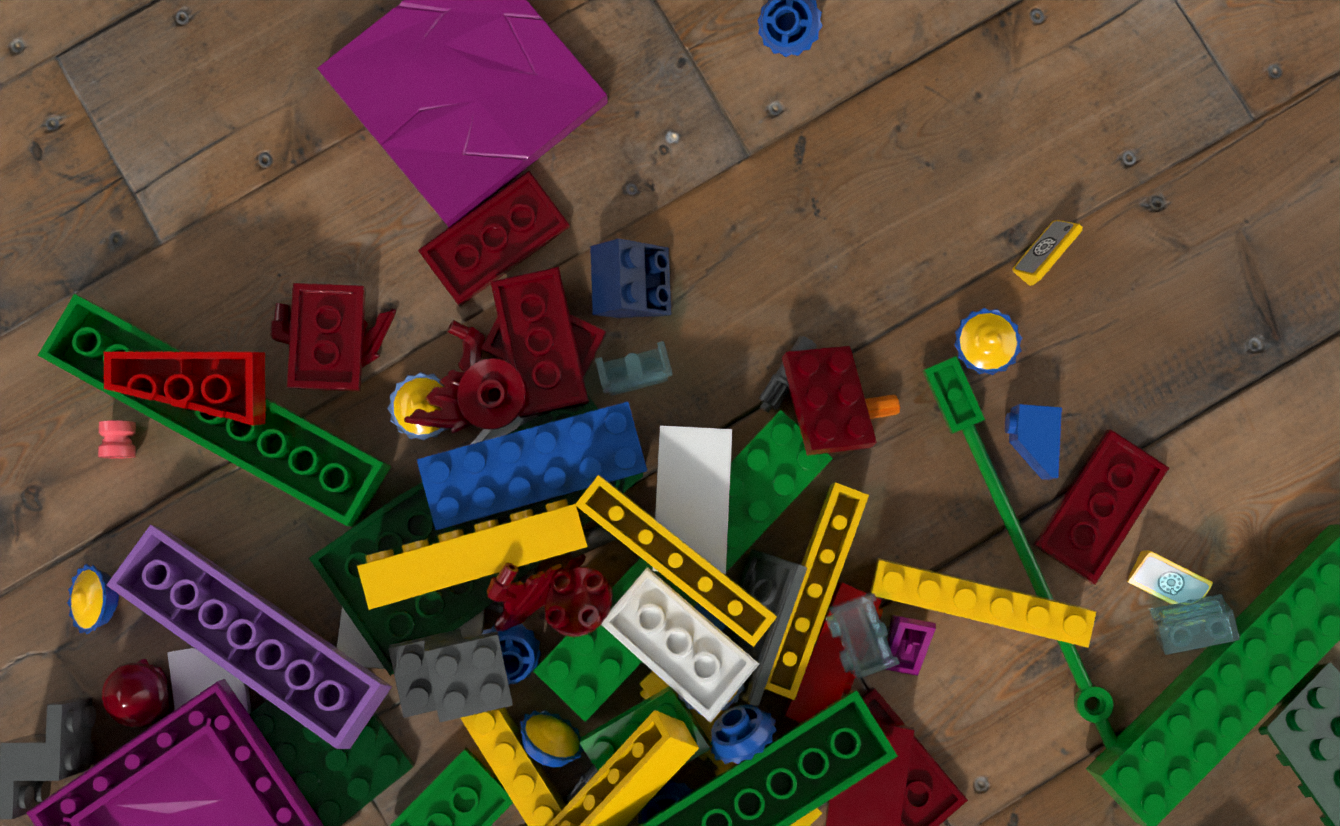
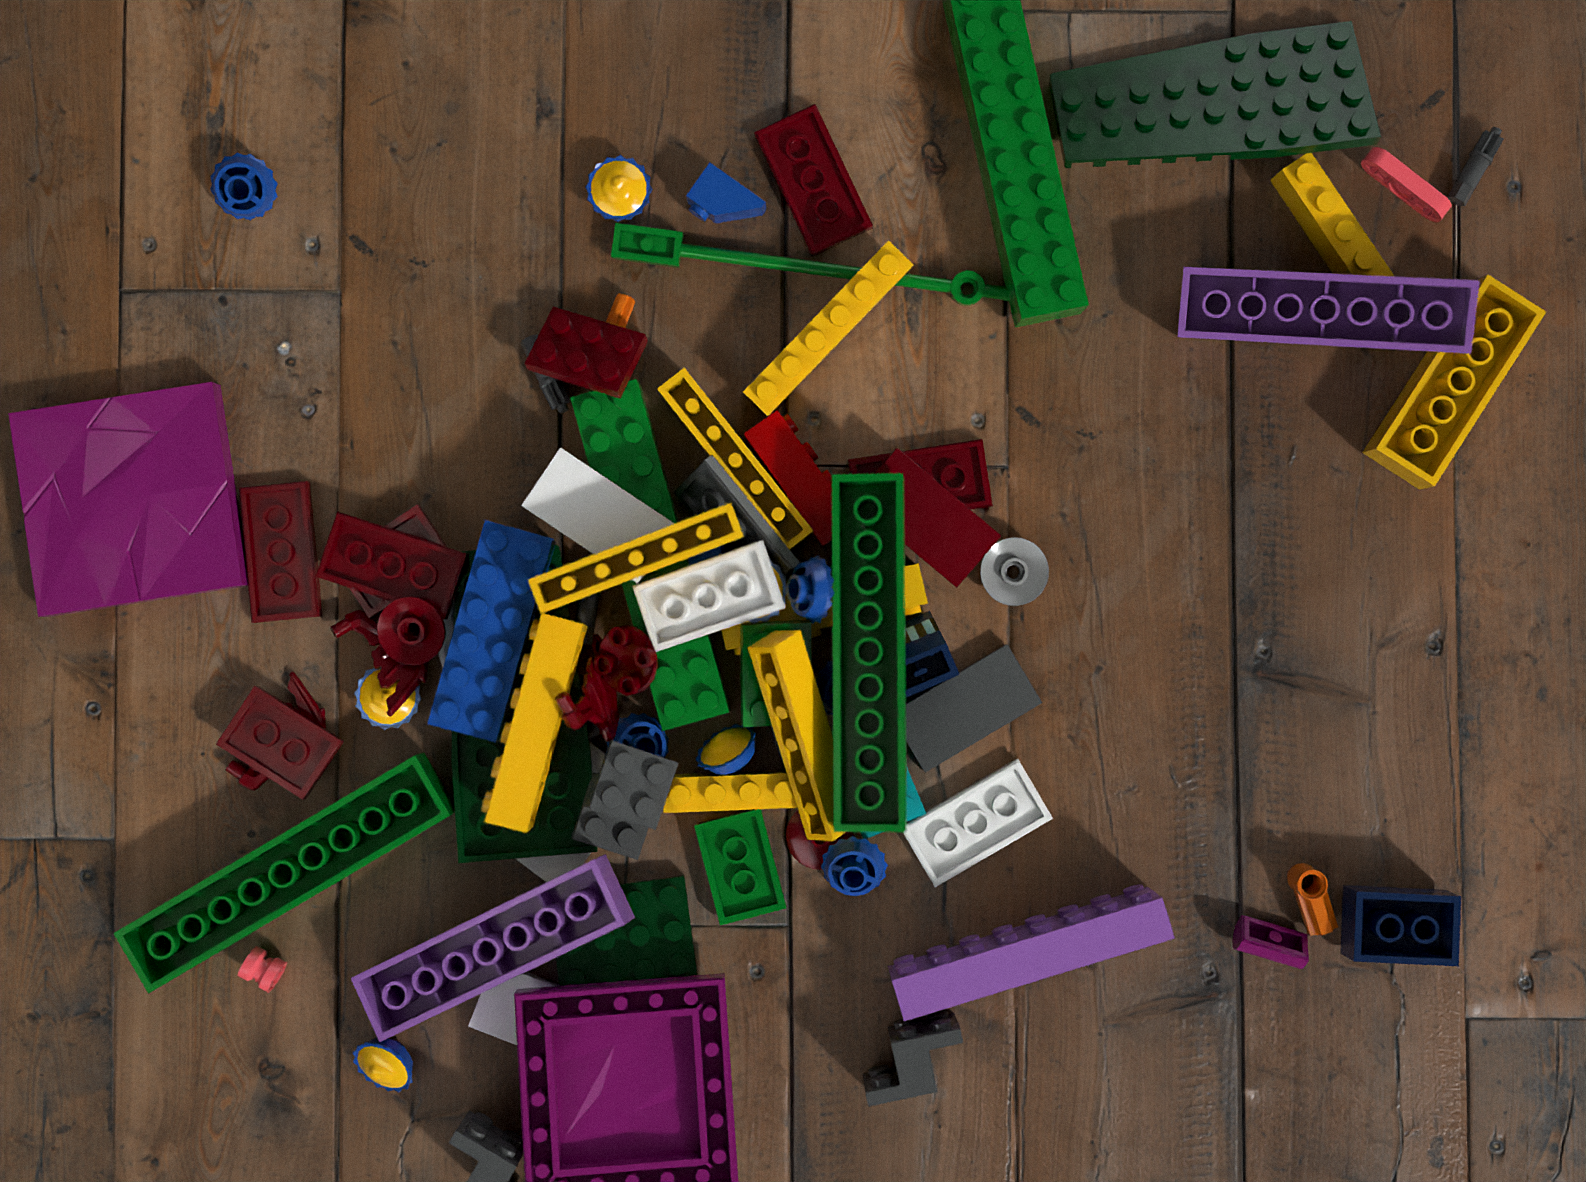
camera: 55 degrees left, 5 degrees up
dark red hair [102,659,170,727] -> none
red wedge [104,352,266,426] -> none
dark blue slope [590,238,672,318] -> none
clear light blue window [595,341,673,396] -> none
clear light blue window [826,593,899,679] -> none
magenta slope [883,615,936,676] -> none
slope [1012,220,1083,286] -> none
slope [1127,550,1213,614] -> none
clear light blue window [1149,594,1240,655] -> none

